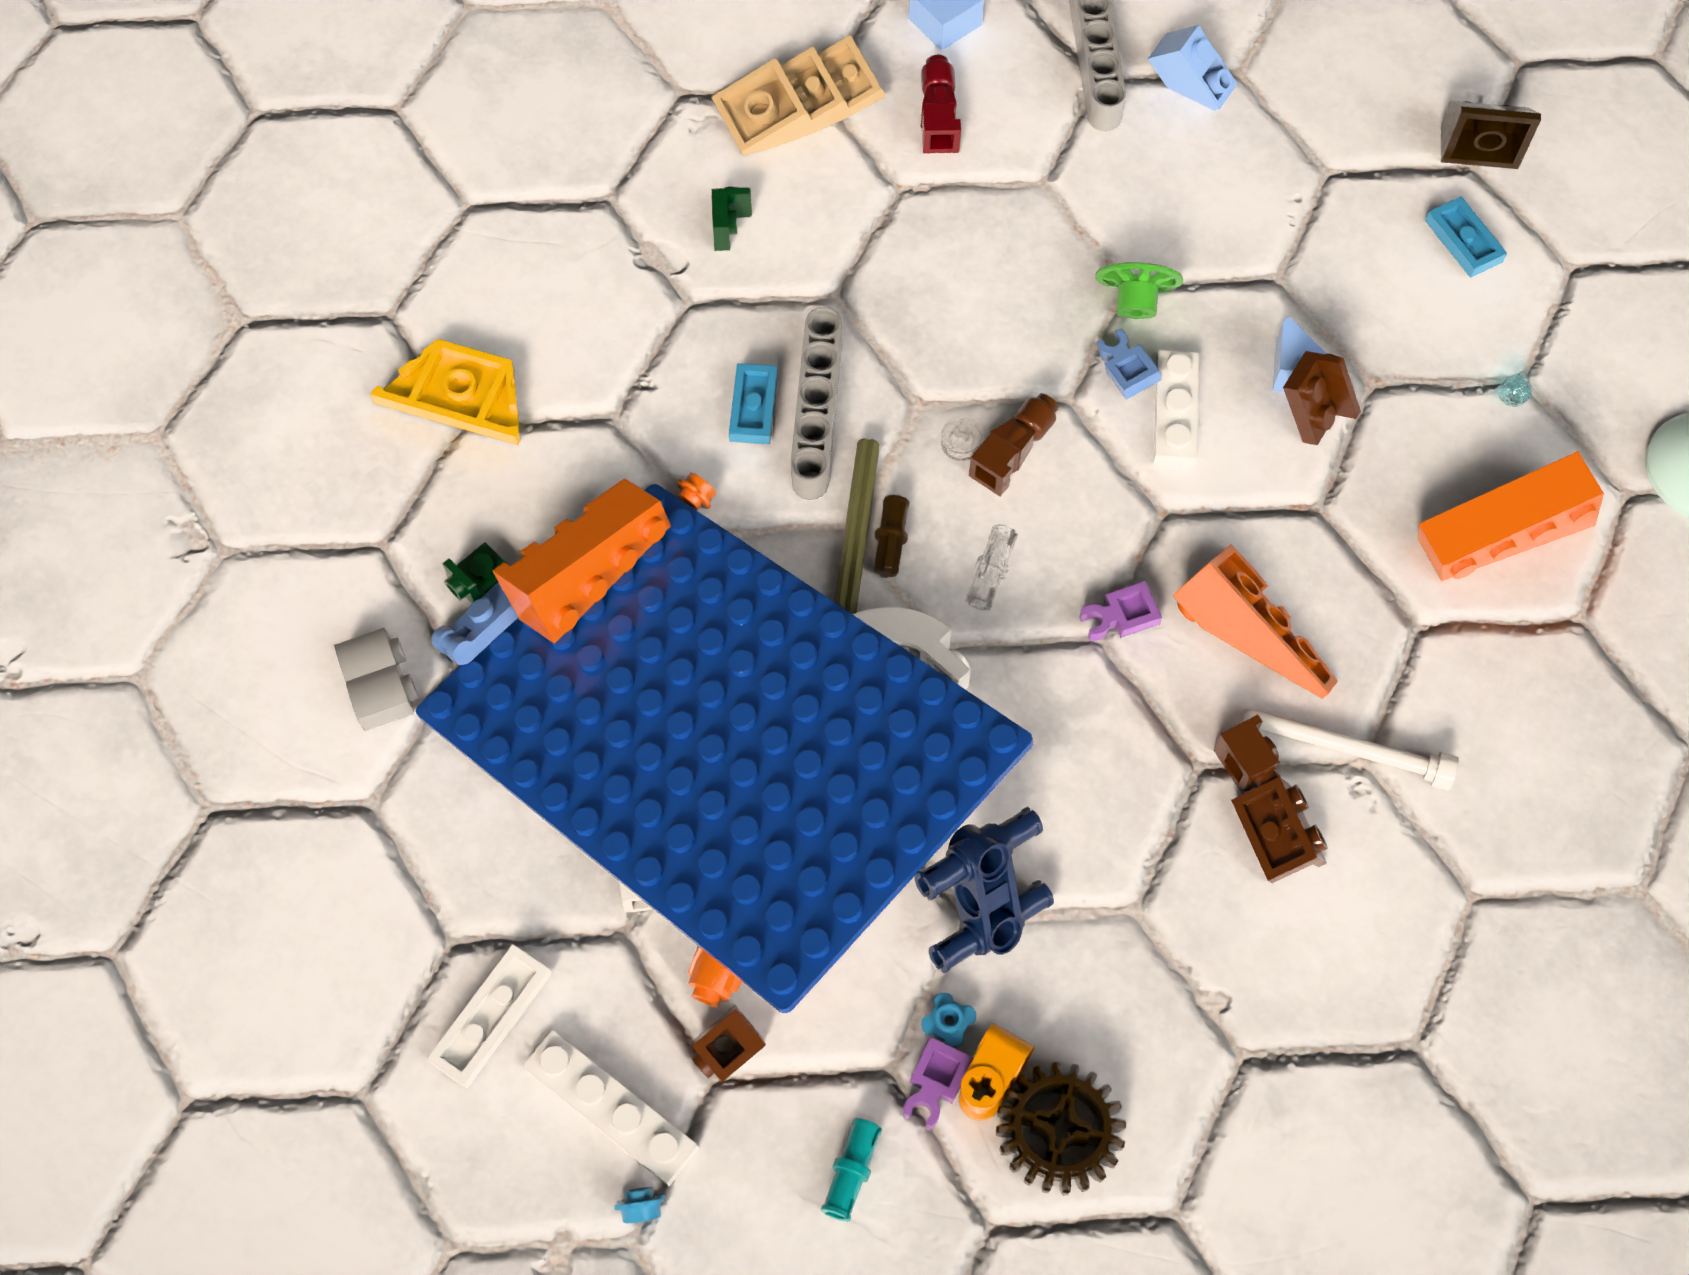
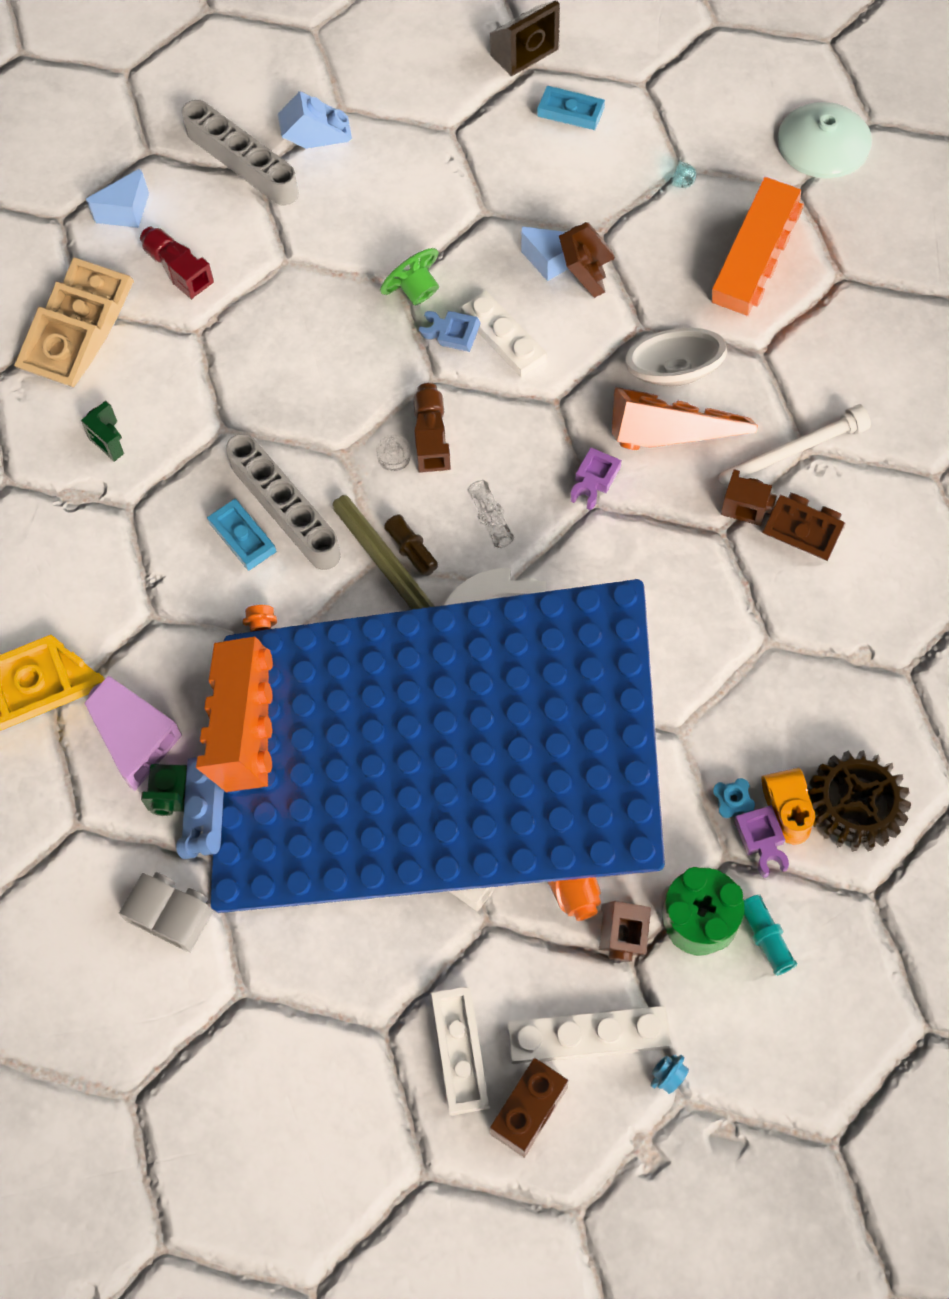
camera: 40 degrees left, 0 degrees up
dark blue piece [914,807,1054,973] -> none
none -> lavender slope [85,676,182,791]
none -> reddish brown brick [490,1057,569,1158]
none -> white dish [626,328,727,386]
none -> green brick [662,867,745,956]

